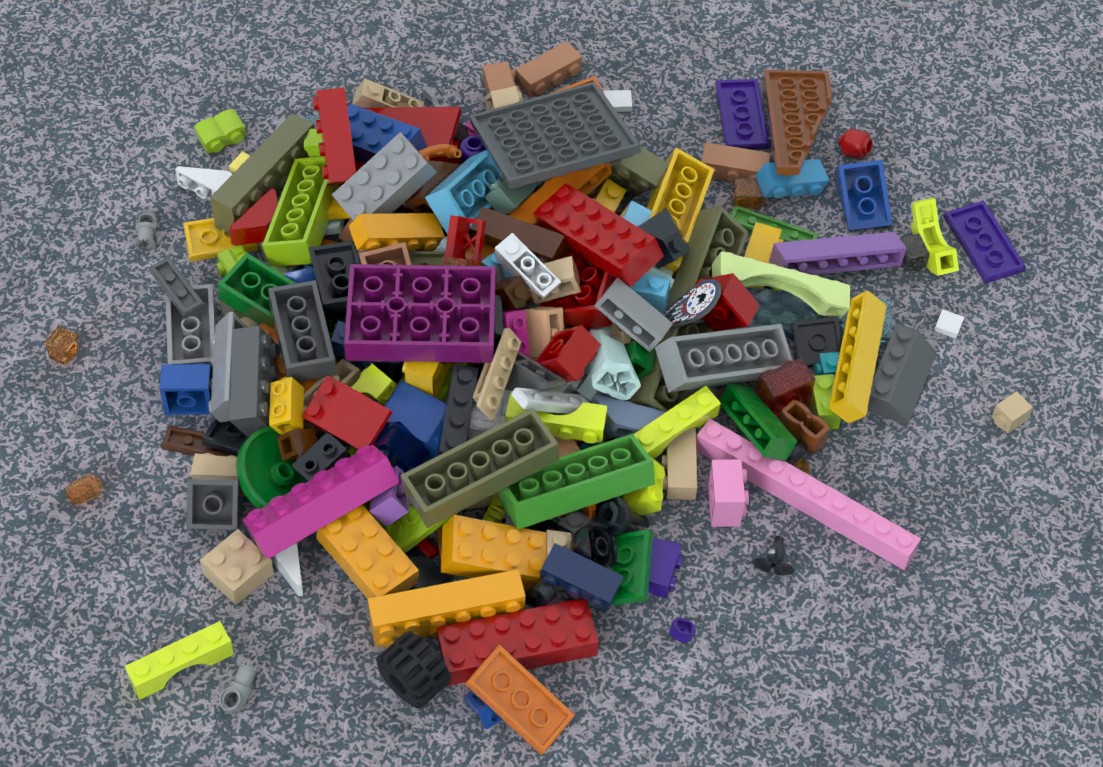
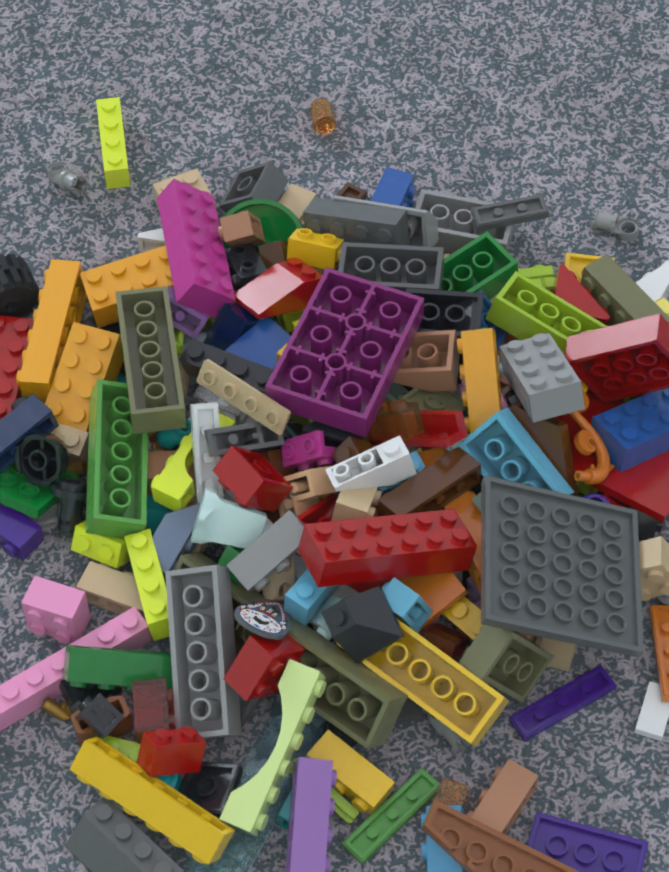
camera: 115 degrees right, 0 degrees up
clear orange brick [45,325,79,365] -> none
none -> black bracket [75,693,124,739]
none -> red brick [137,727,207,777]
none -> nougat brick [218,210,266,247]

